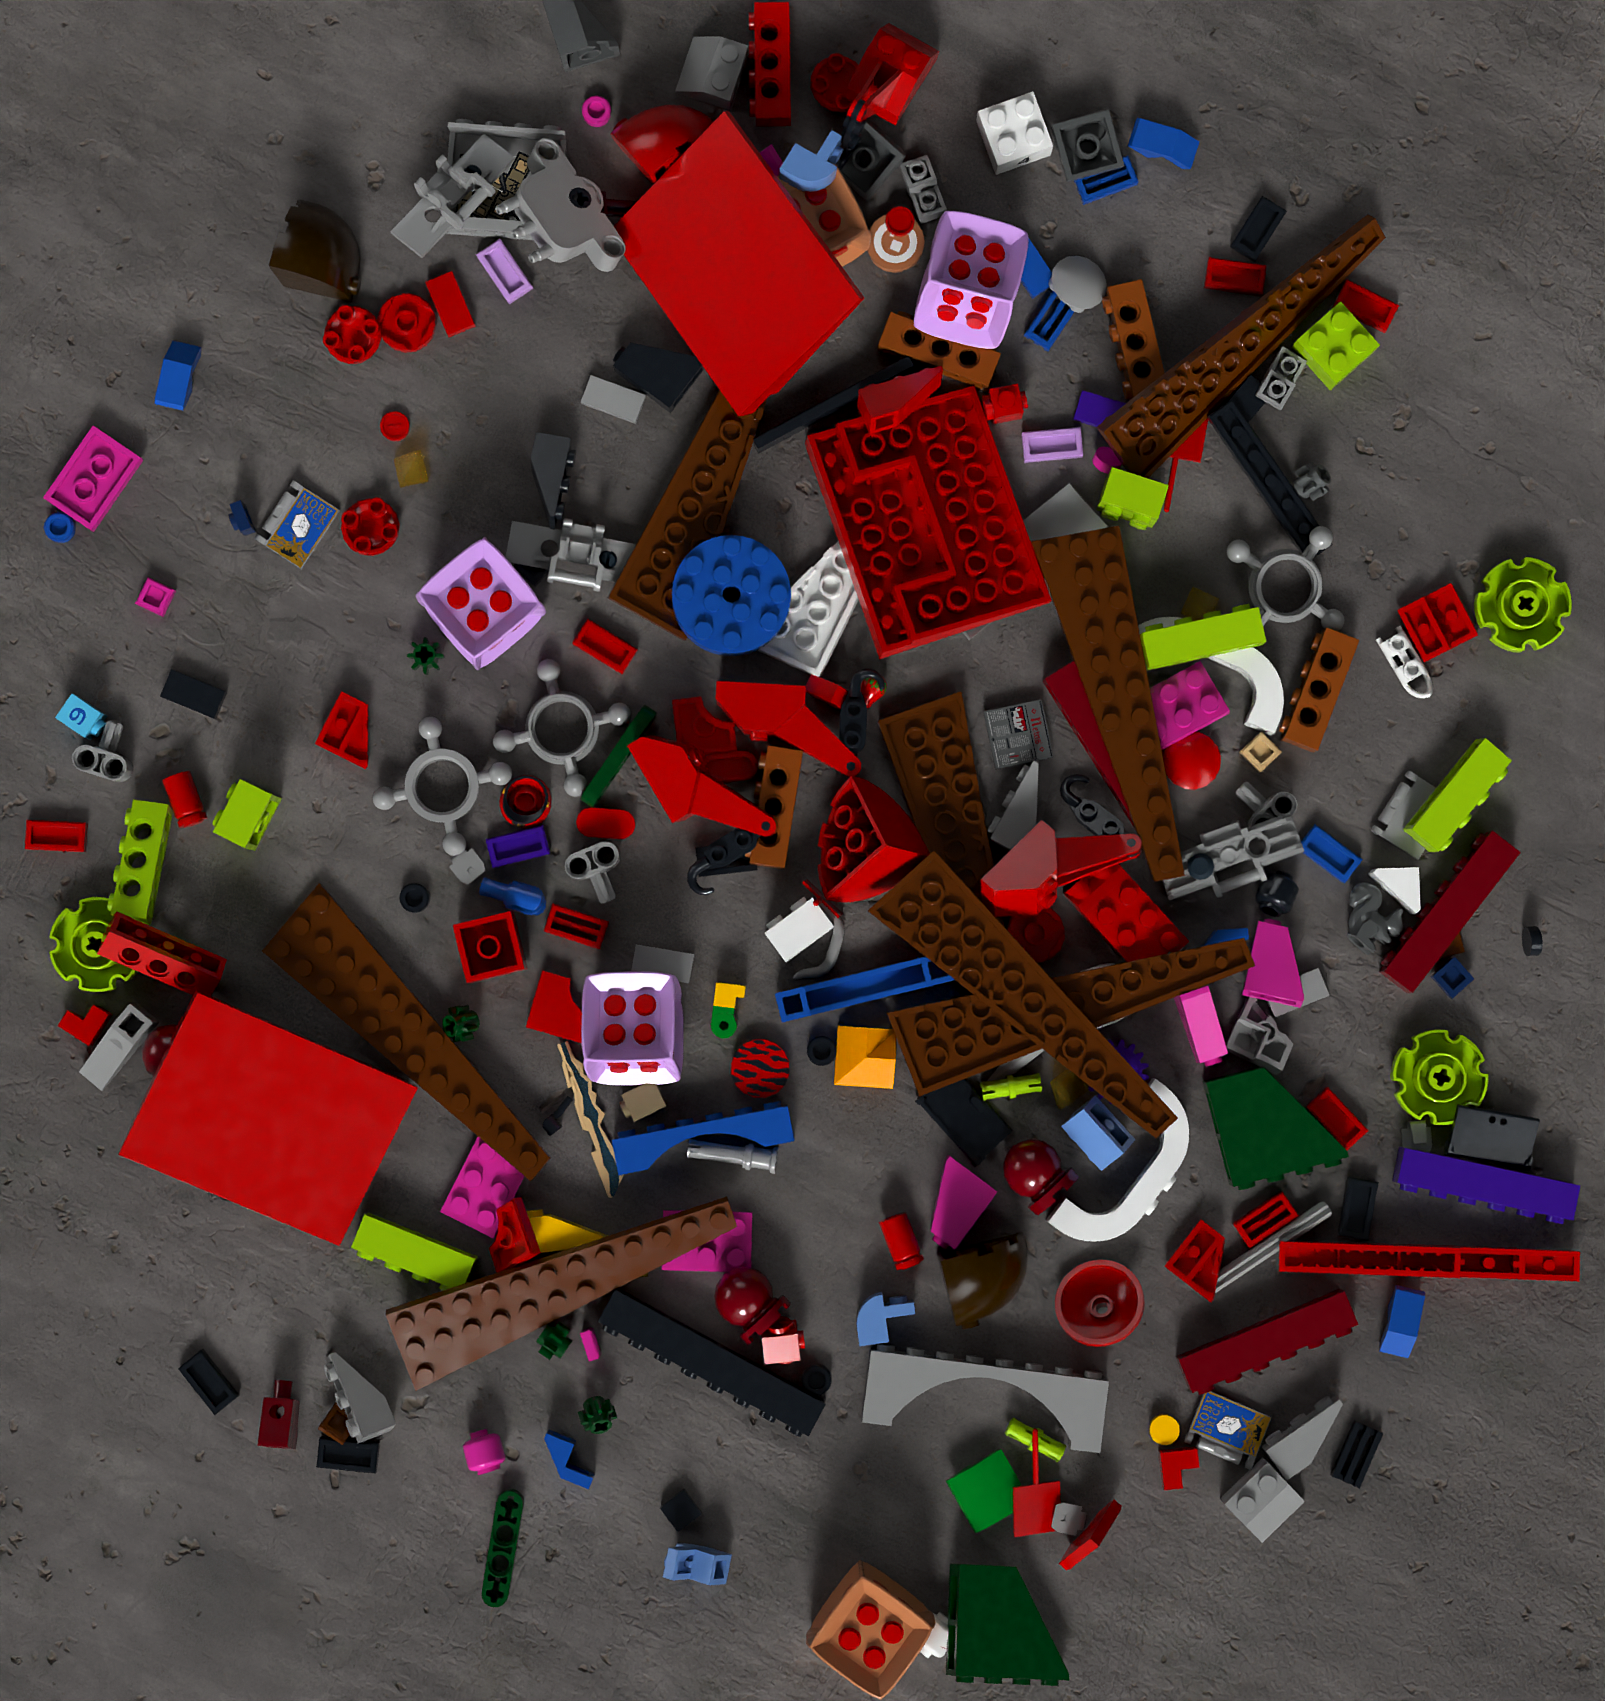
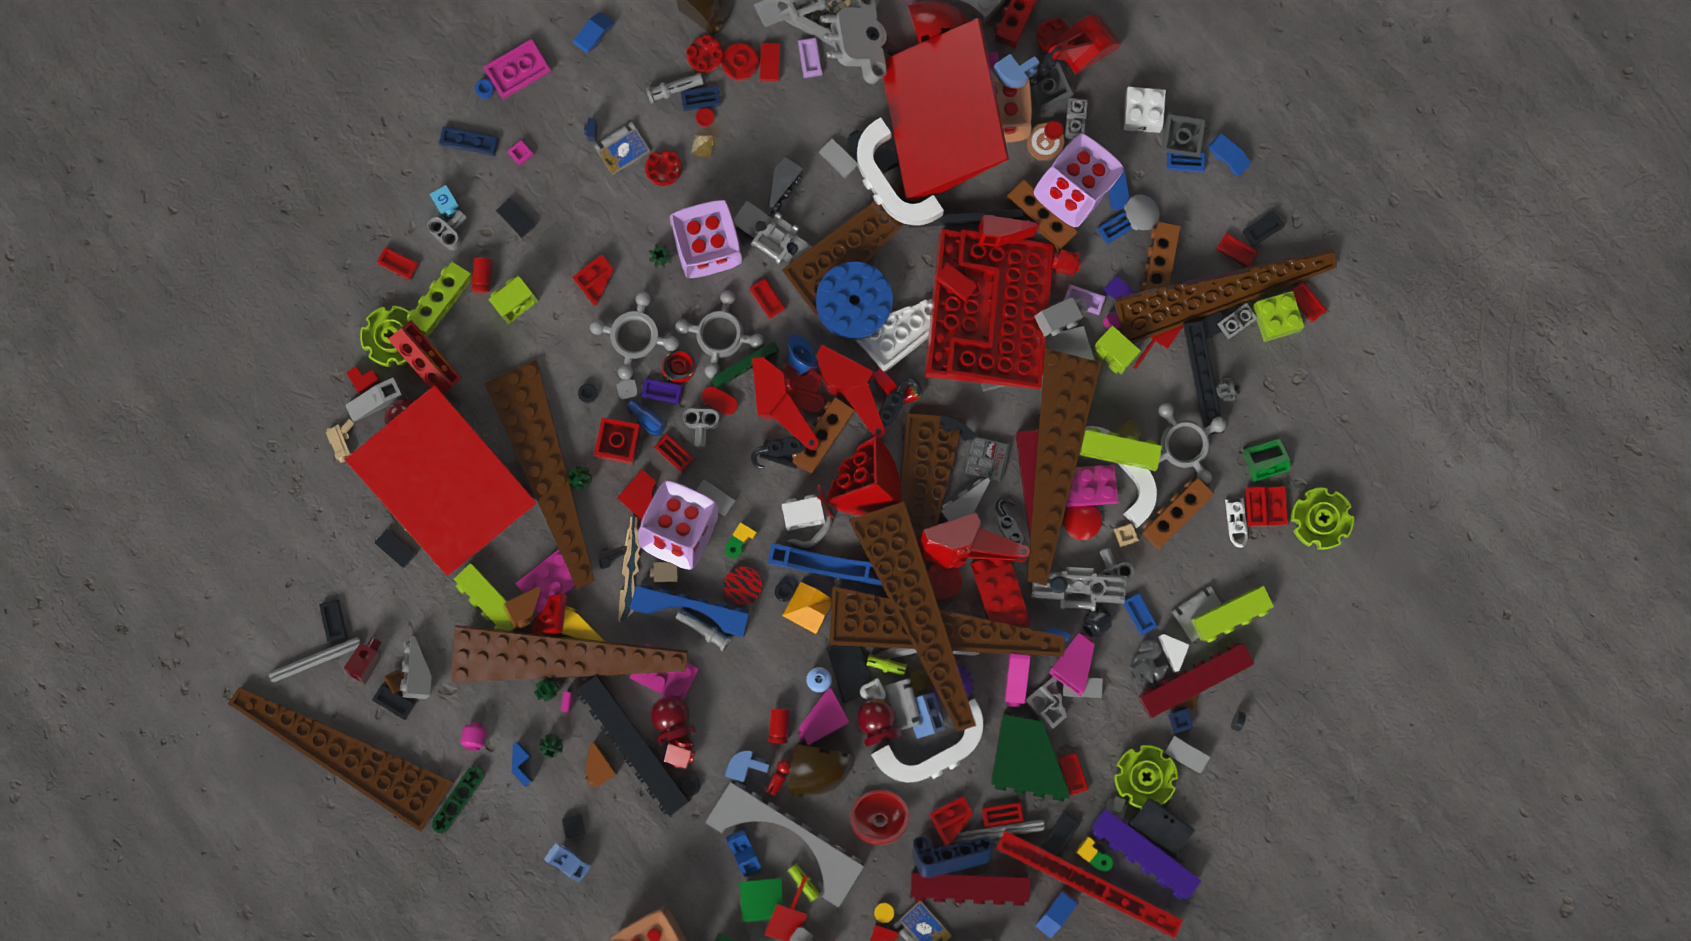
camera: 25 degrees right, 5 degrees down
none -> reddish brown wing [228,687,454,832]
none -> light grey axle [269,637,361,682]
none -> tan piece [326,419,355,463]
none -> black tile [375,529,417,568]
none -> dark blue tile [439,126,499,157]
none -> dark orange slope [503,586,541,628]
none -> dark orange slope [585,742,617,788]
none -> light grey pin [645,73,703,104]
none -> dark blue tile [681,86,721,111]
none -> blue slope [725,829,762,877]
none -> red pin [765,760,791,796]
none -> blue piece [787,334,818,376]
none -> light blue head [806,667,832,693]
none -> white arch [857,117,944,225]
none -> white tile [860,678,886,700]
none -> light grey piece [883,679,921,730]
none -> dark blue beam [913,836,993,878]
none -> red tile [935,263,977,302]
none -> black slope [939,415,977,443]
none -> light grey brick [1034,297,1088,336]
none -> leg [1075,836,1113,872]
none -> light grey slope [1165,736,1211,774]
none -> green tile [1243,438,1290,482]

